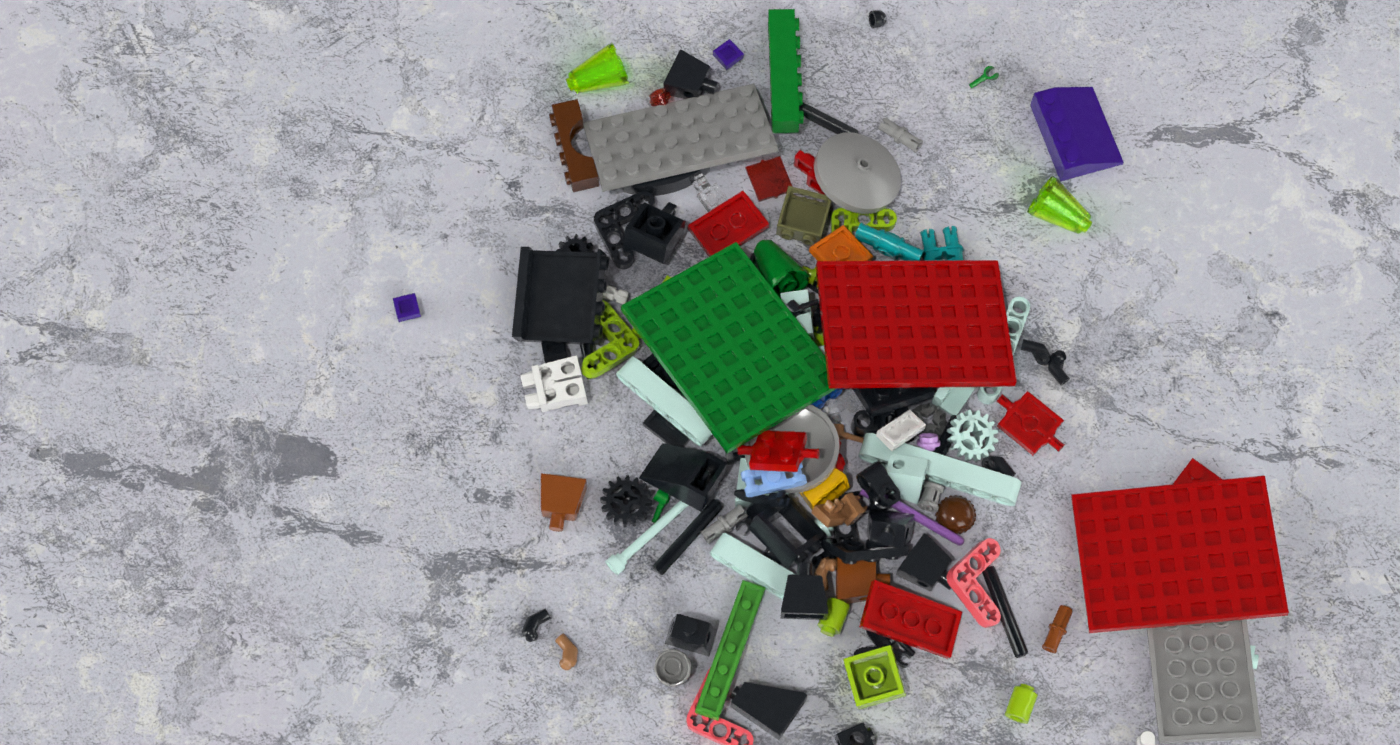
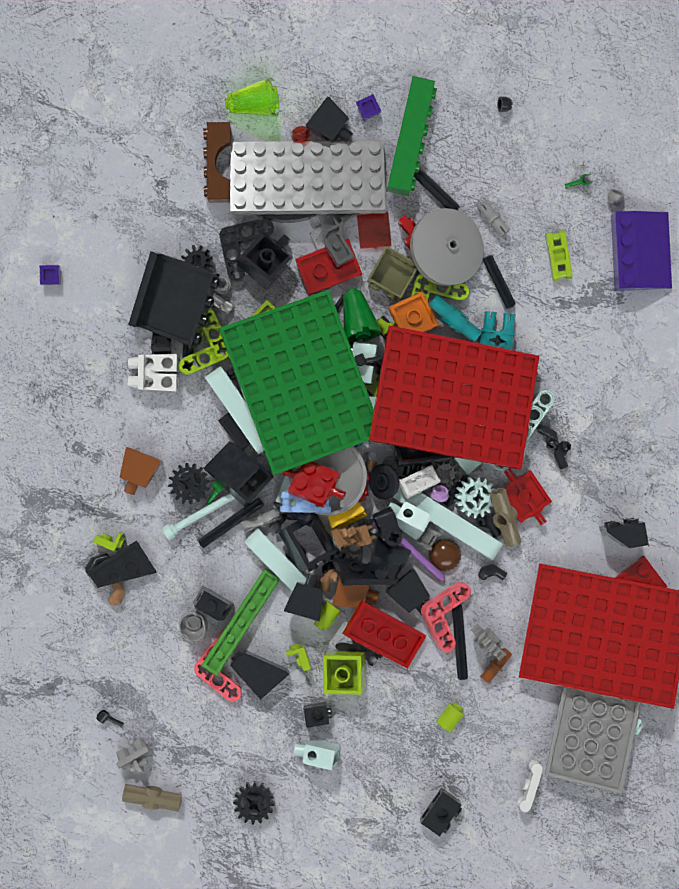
camera: 15 degrees right, 20 degrees up
clear neon green cone [1027,176,1092,234] -> none
none -> black wing [87,541,157,588]
none -> lime bracket [93,532,125,551]
none -> light grey plate [215,275,231,294]
none -> lime bracket [286,643,312,671]
none -> dark grey plate [322,213,360,268]
none -> black wheel [369,464,399,500]
none -> light grey gear [471,624,506,661]
none -> black arm [478,564,508,581]
none -> black axle [483,255,516,309]
none -> dark tan piece [489,488,522,547]
none -> lime plate [545,230,573,282]
none -> black slope [599,517,649,548]
none -> light grey hinge [608,189,625,205]

